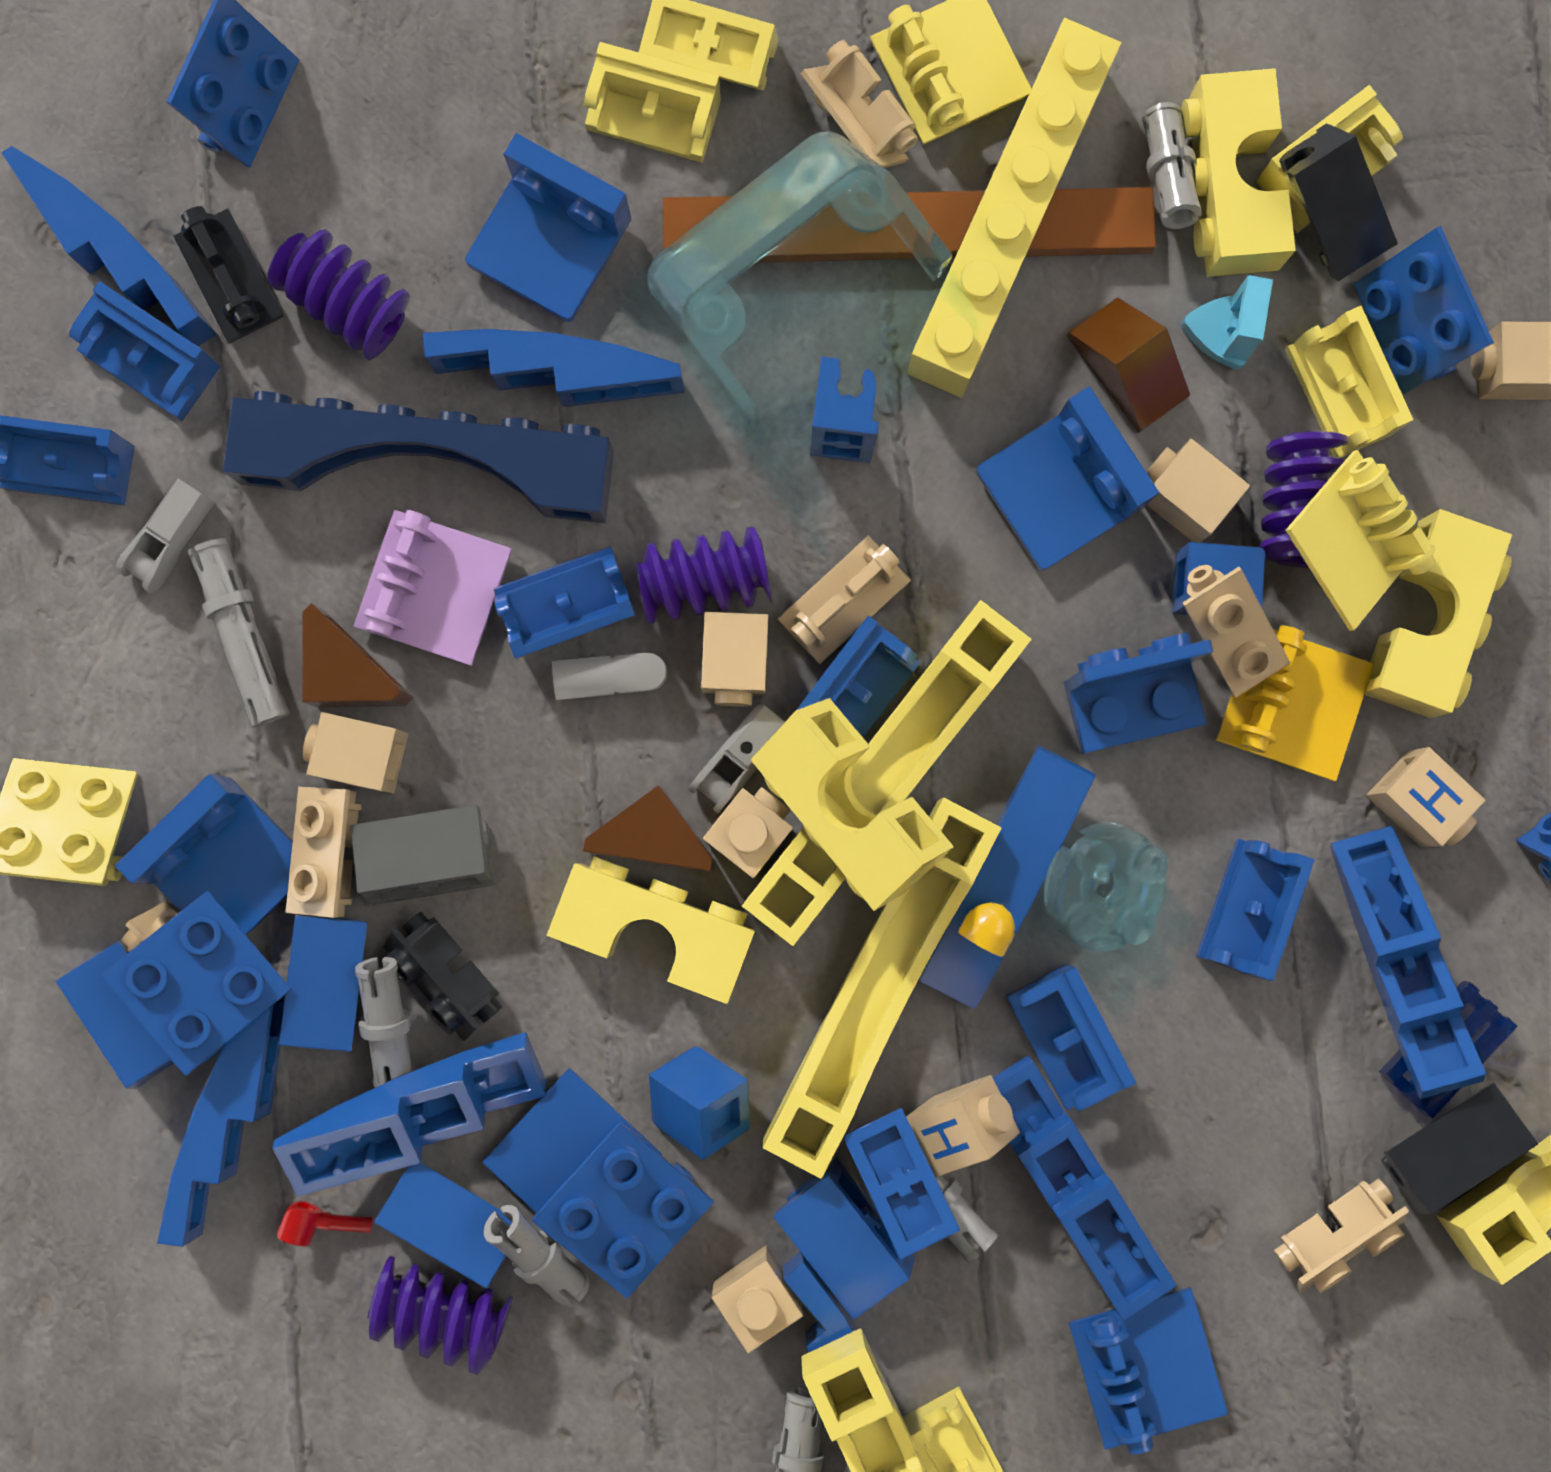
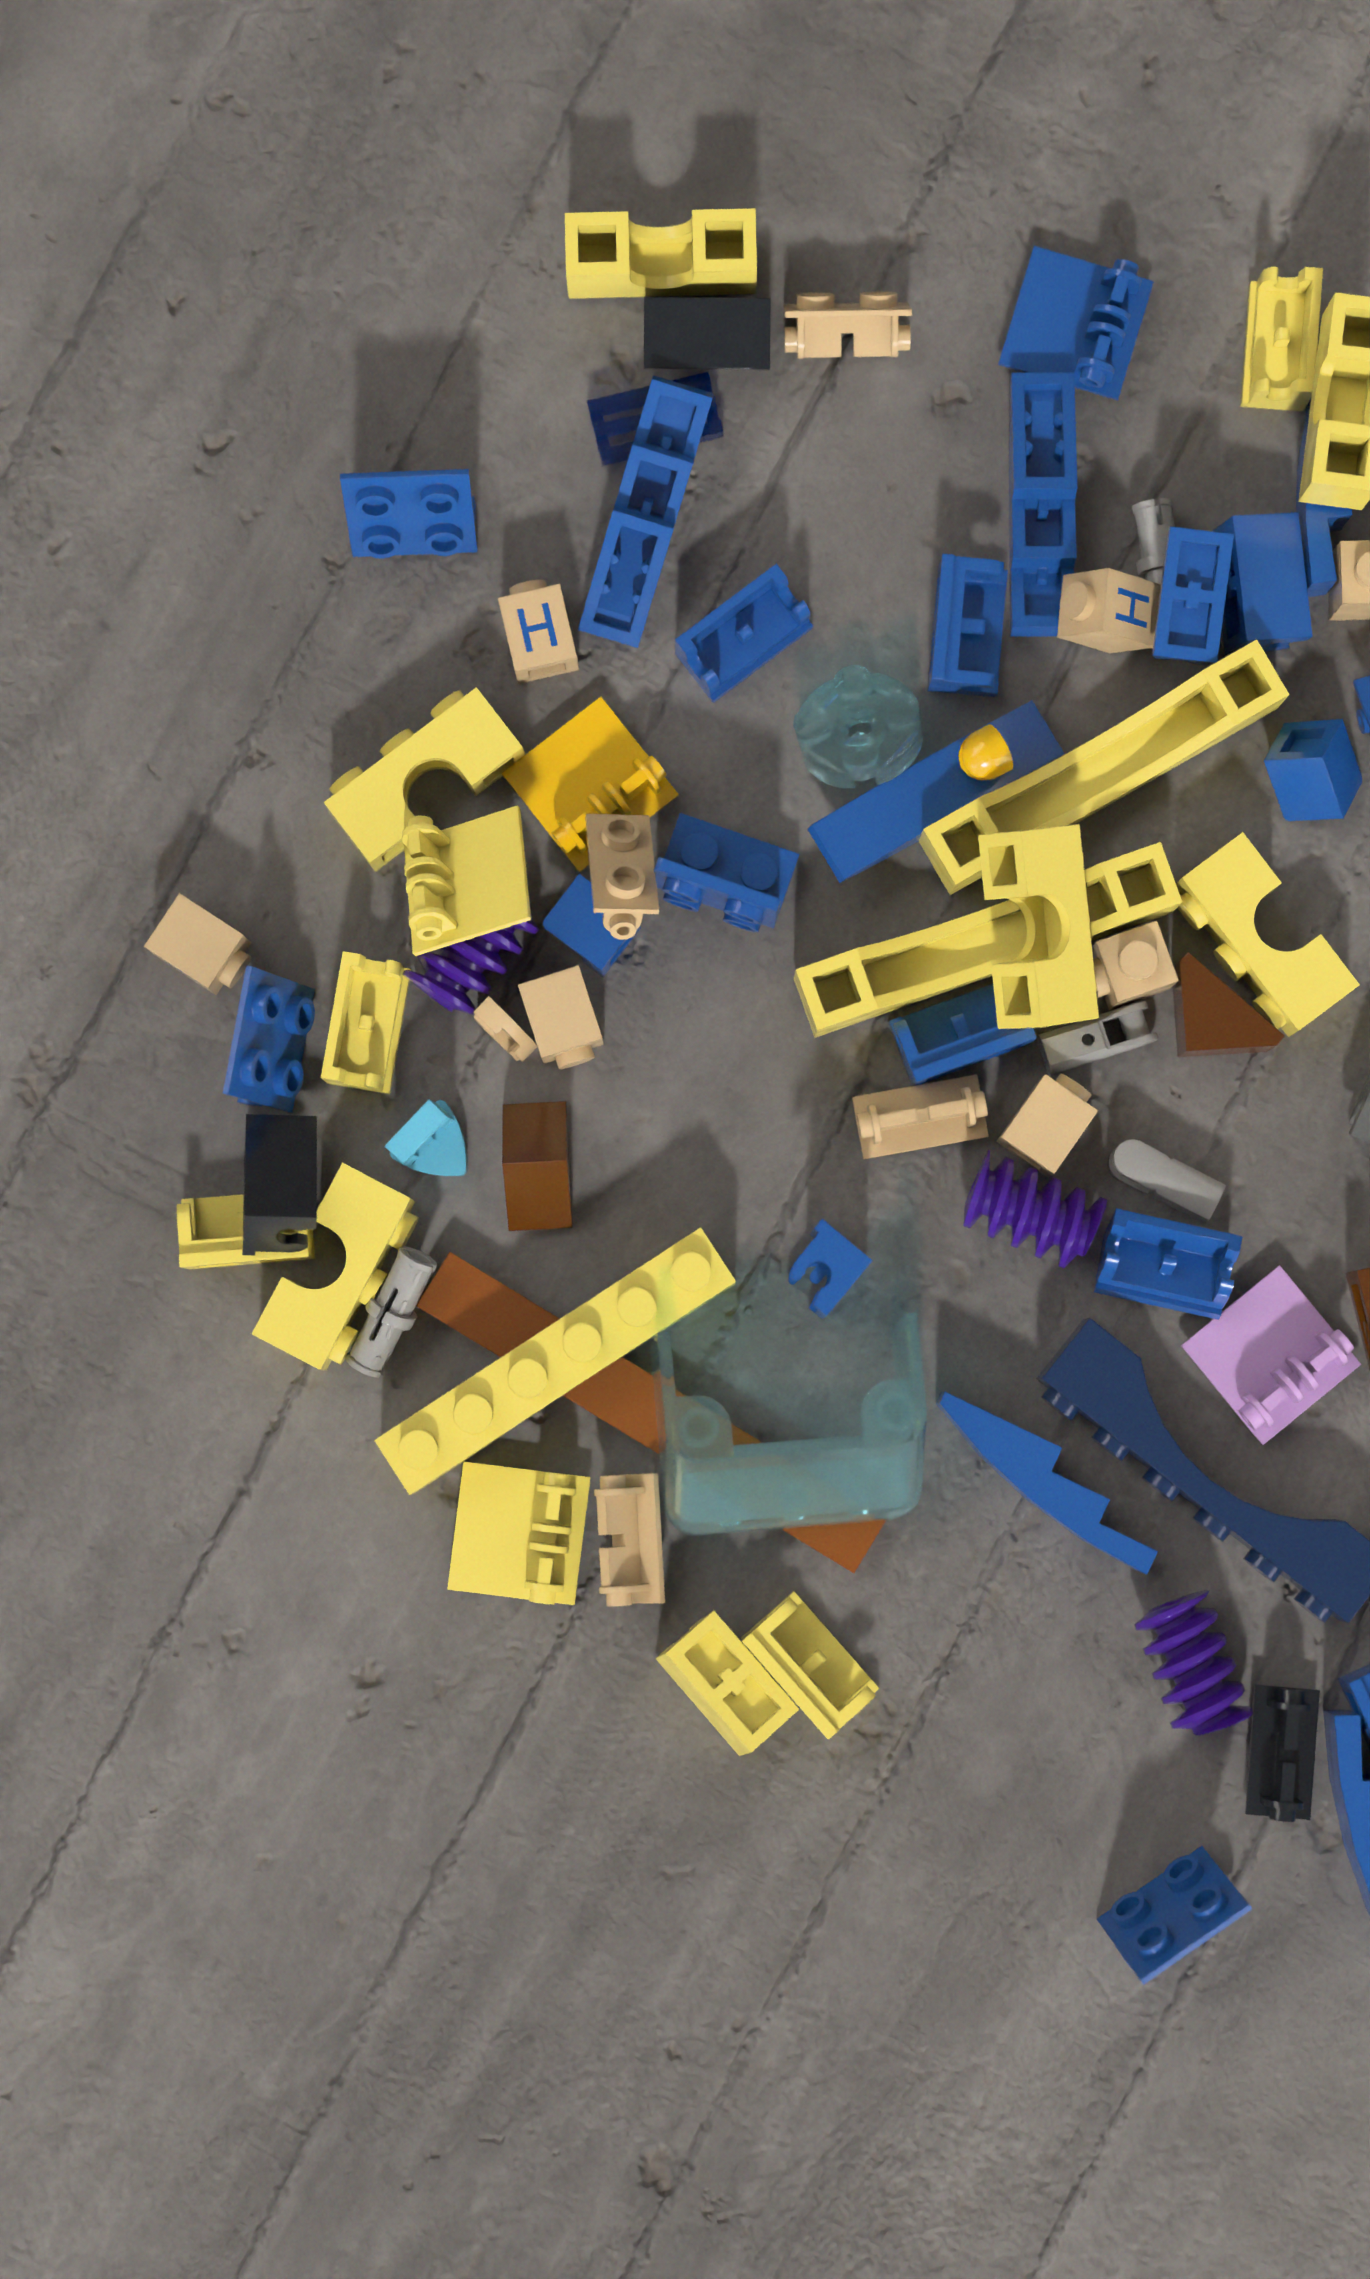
camera: 145 degrees left, 0 degrees up
blue bracket [465,133,632,322] -> none
blue bracket [976,386,1160,571] -> none
none -> tan tile [473,996,538,1062]

